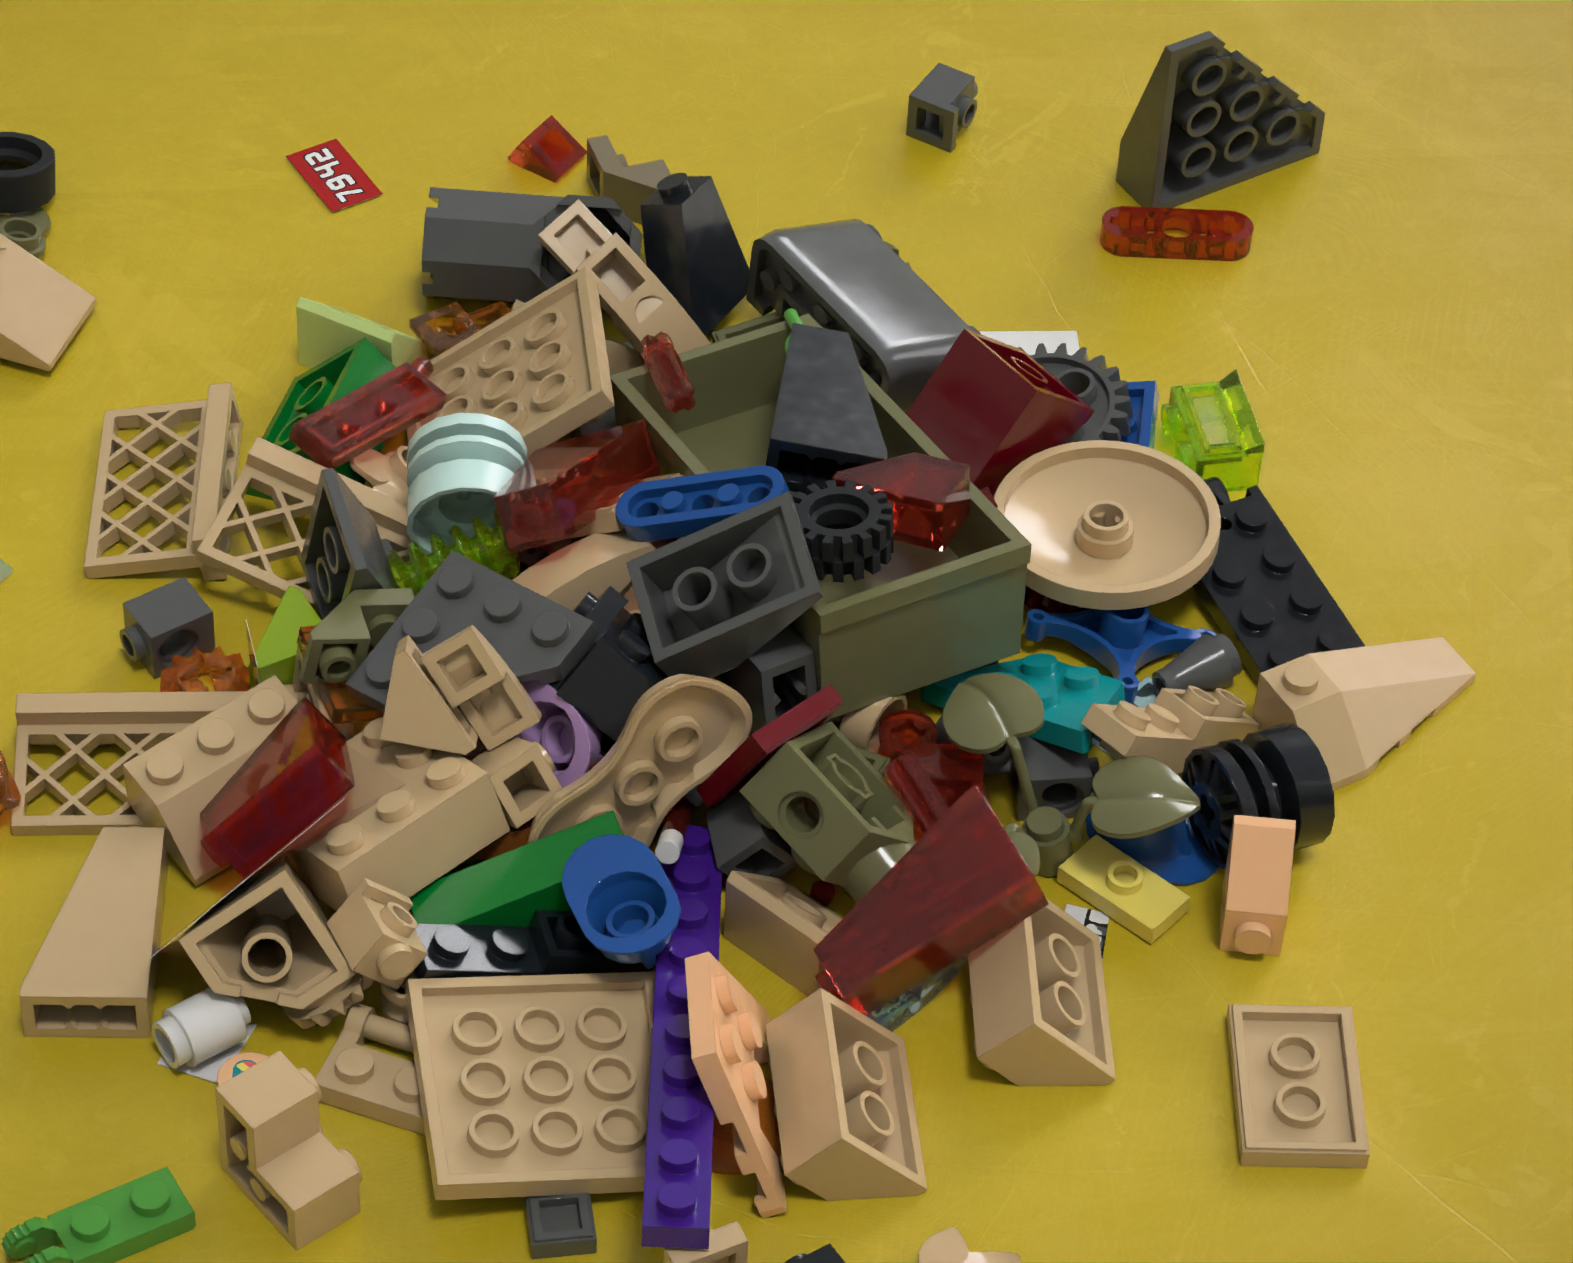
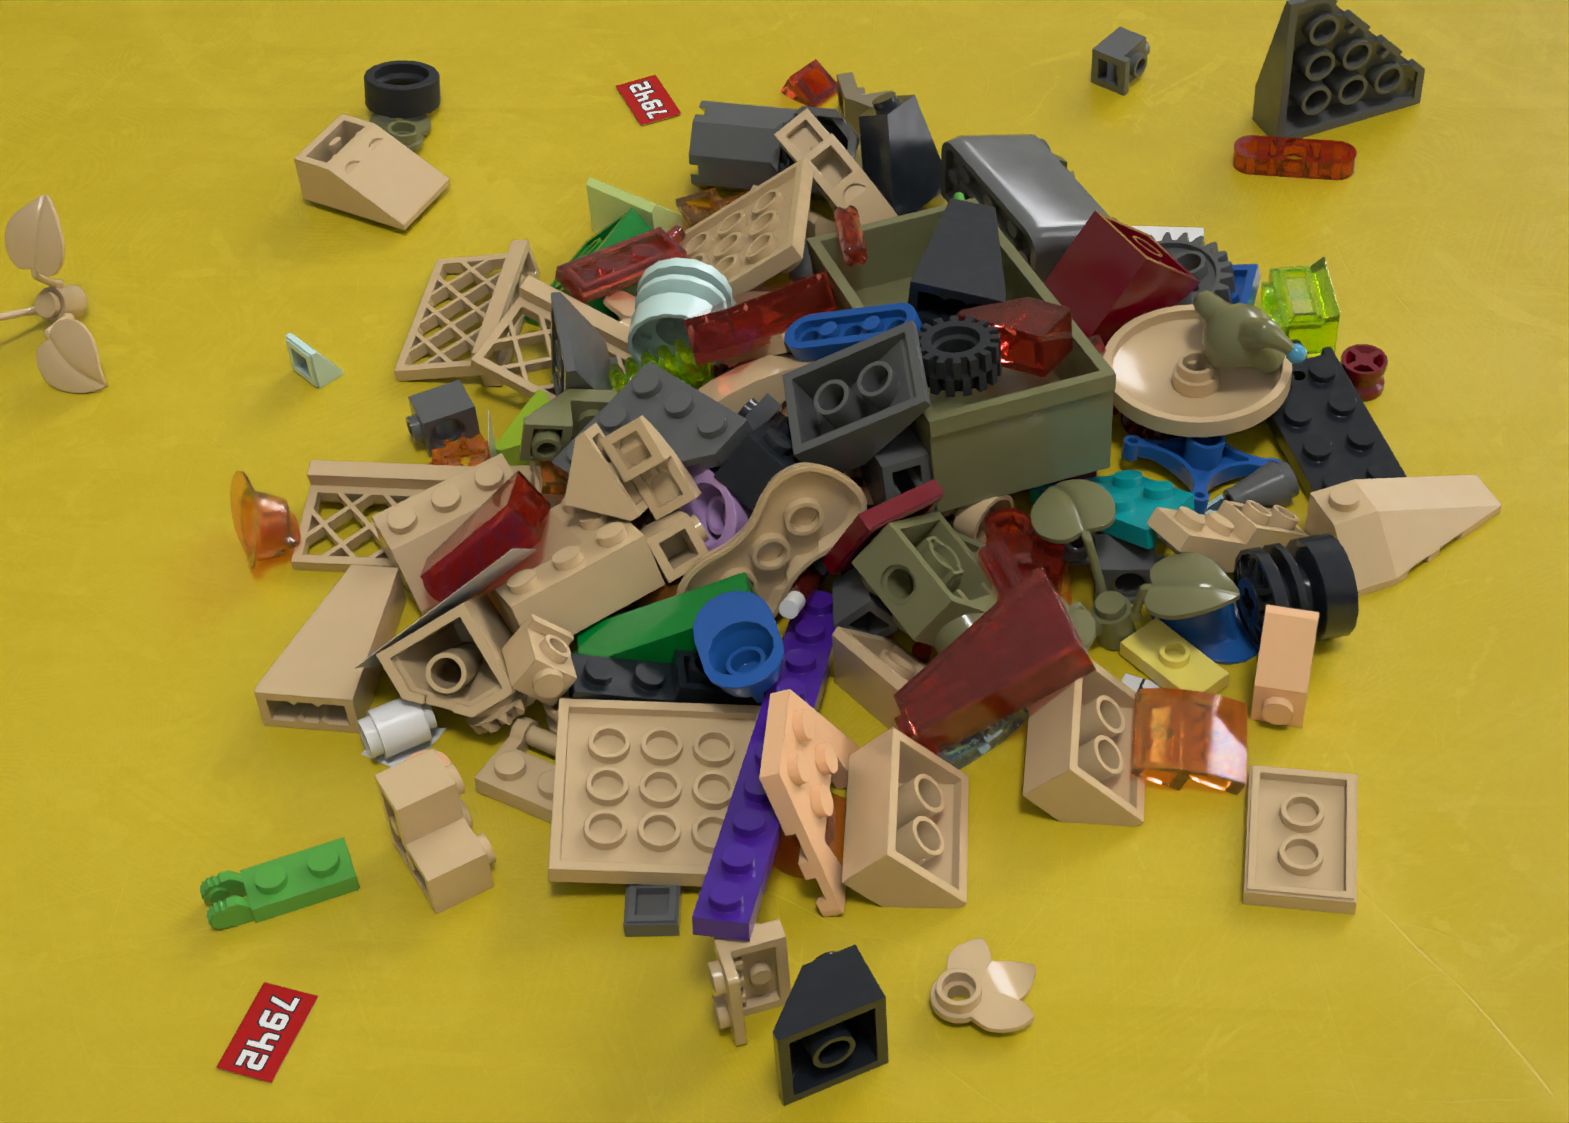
camera: 15 degrees right, 0 degrees up
none -> clear orange slope [1131,688,1247,796]
none -> olive piece [1193,290,1307,372]
none -> dark red wheel [1340,344,1388,402]

